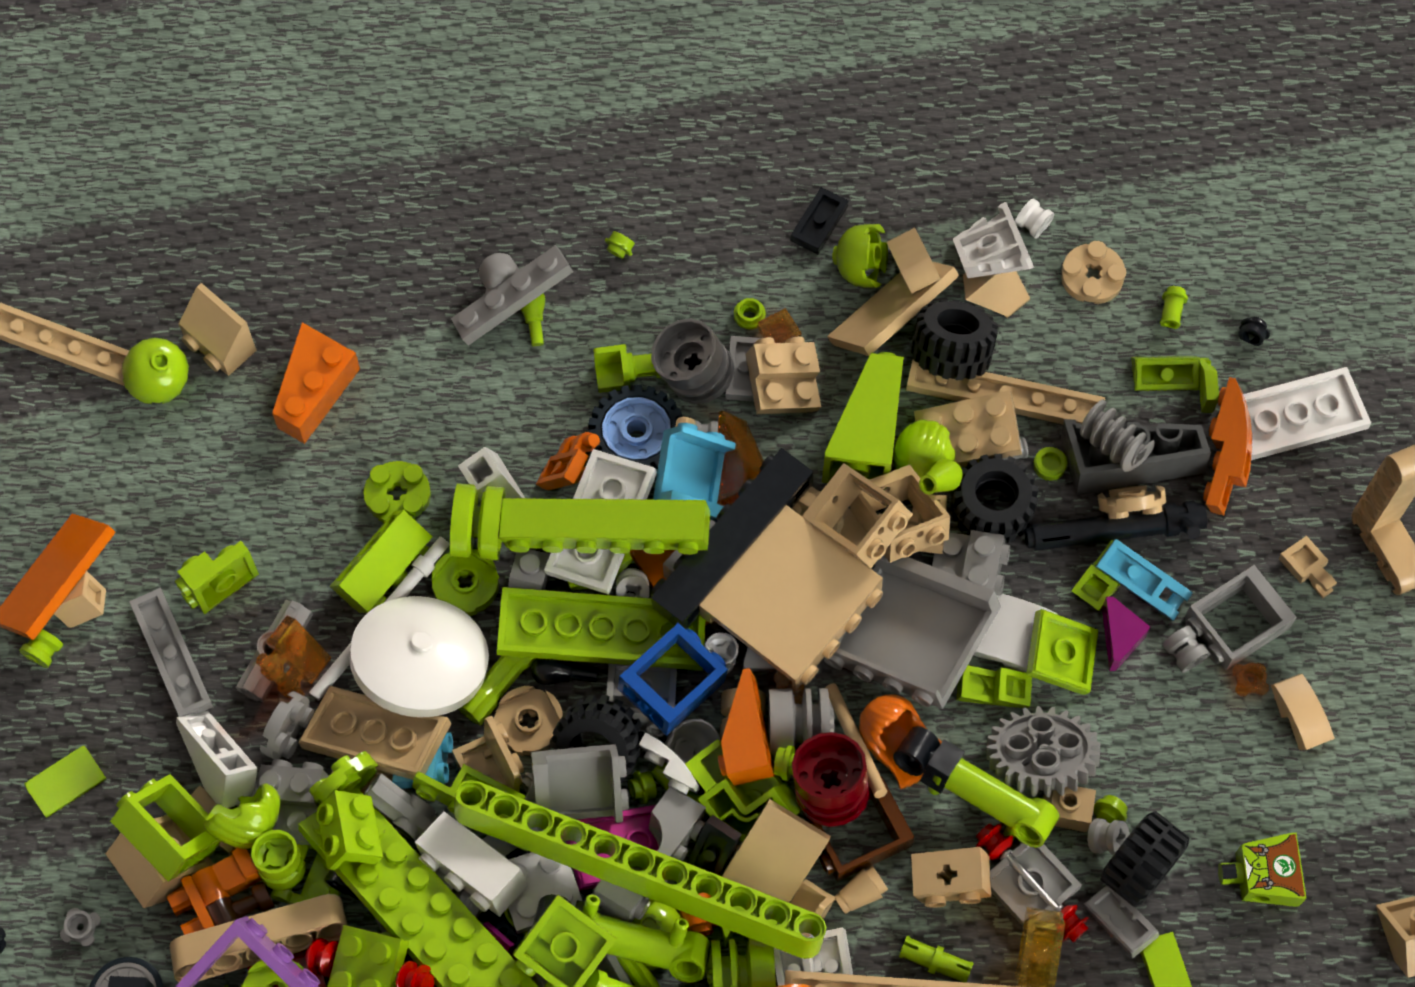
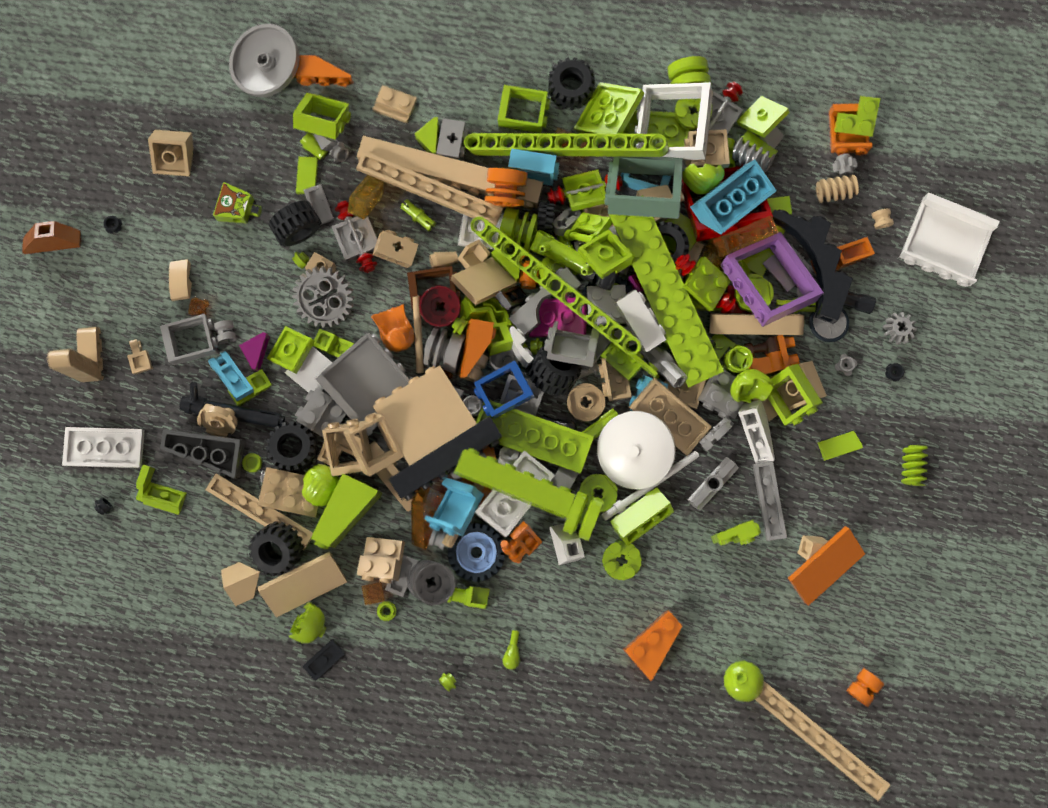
camera: 160 degrees left, 15 degrees up
lime wheel [19,629,63,668] -> none
tan slope [179,283,257,376] -> none
clear orange plate [256,616,332,699] -> none
lime plate [309,751,378,806] -> none
lime bracket [316,790,383,870] -> none
light grey plate [451,245,574,346] -> none
tan beam [887,228,941,294] -> none
lime piece [893,726,1060,848] -> none
lime cone [919,459,963,495] -> none
white wing [953,202,1034,278] -> none
white wheel [1015,198,1054,239] -> none
tan plate [1061,241,1126,304] -> none
light grey piece [1080,399,1155,472] -> none
light grey wheel [1087,818,1129,855] -> none
lime pin [1160,286,1188,329] -> none
orange slope [1203,377,1252,516] -> none

